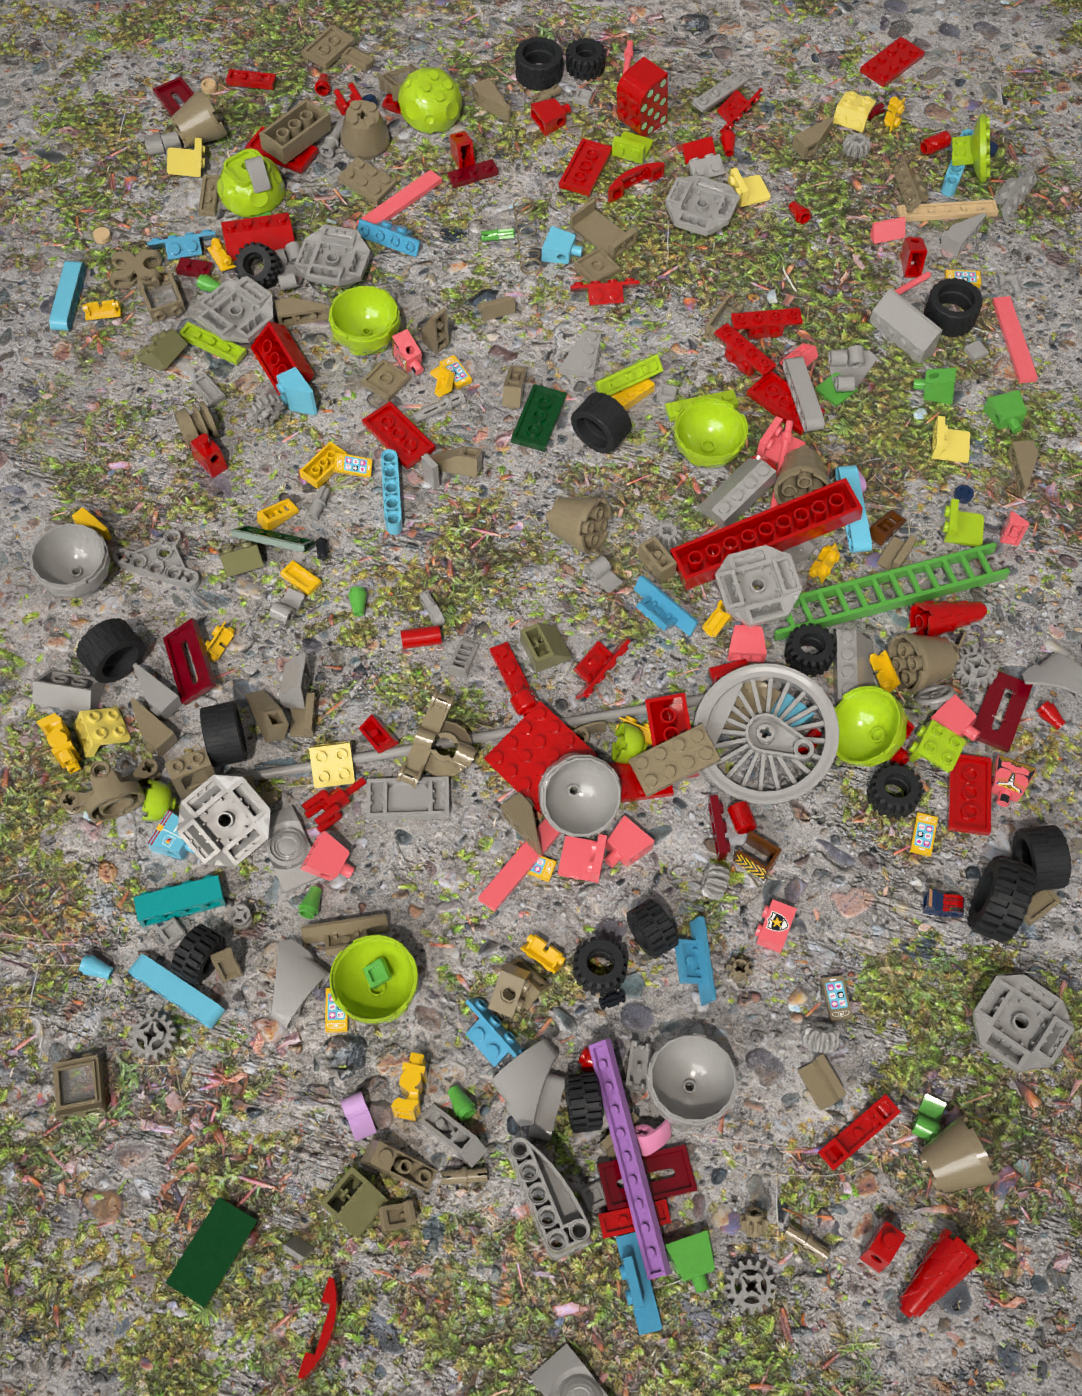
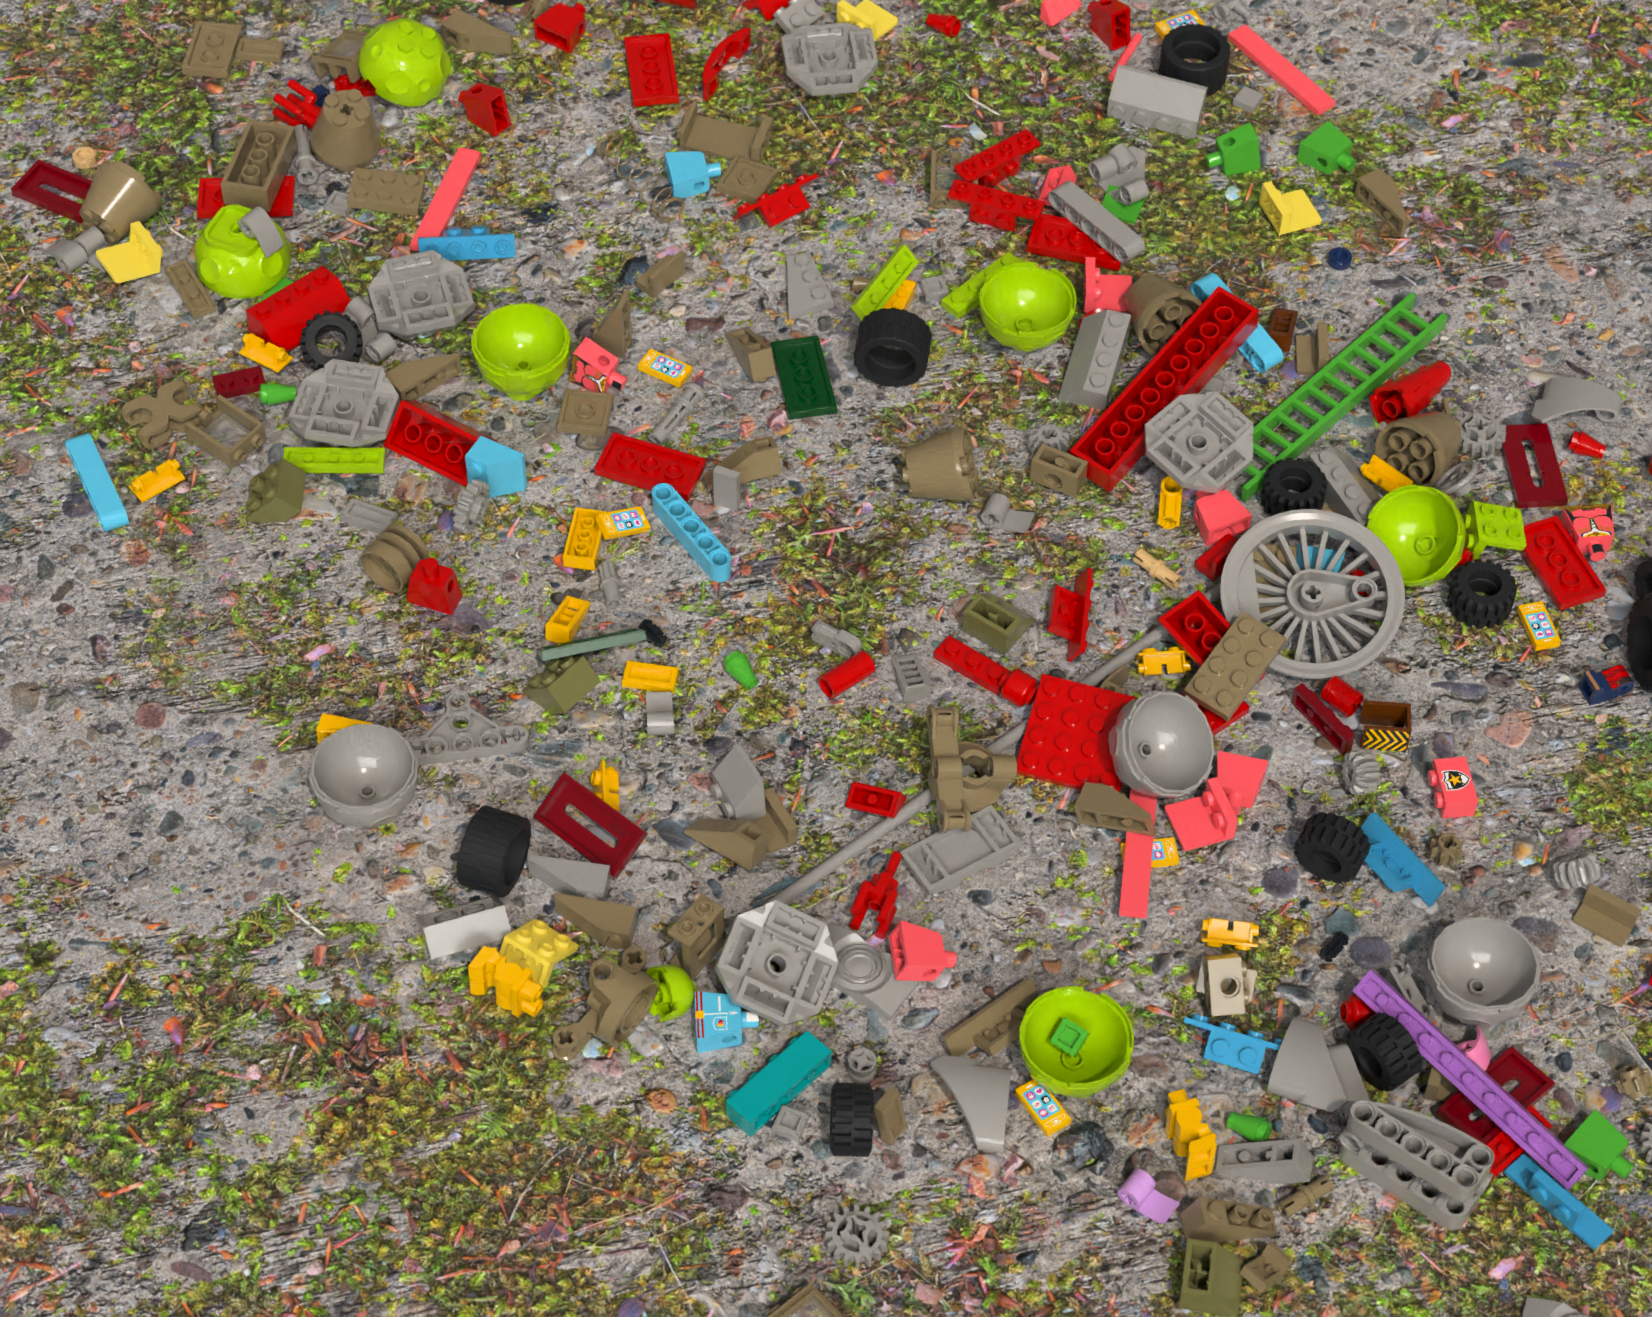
camera: 30 degrees left, 10 degrees down
medium azure cone [79,954,114,980] -> none
tan tile [93,227,111,244] -> none
medium azure beam [128,953,225,1029] -> none
dark azure bracket [147,229,217,261] -> none
black tyre [200,701,248,768] -> none
red plate [226,69,277,90] -> none
bright green cone [298,886,322,919] -> none
light yellow bracket [309,740,355,788] -> none
red cone [314,73,330,96] -> none
yellow bracket [430,365,455,397] -> none
dark red plate [447,159,499,189] -> none
bright green axle [481,228,515,242] -> none
black tyre [573,936,628,996] -> none
lime cylinder [611,723,647,764] -> none
lime bracket [612,131,653,164] -> none
dark azure bracket [633,575,699,637] -> none
coral bar [770,420,793,508] -> none
yellow hinge [809,543,840,583] -> none
tile [820,975,853,1022] -> none
coral torso [930,694,981,742] -> none
lime bracket [942,498,984,547] -> none
coral slope [1000,511,1029,546] -> none
none -> tan pin [1133,548,1183,590]

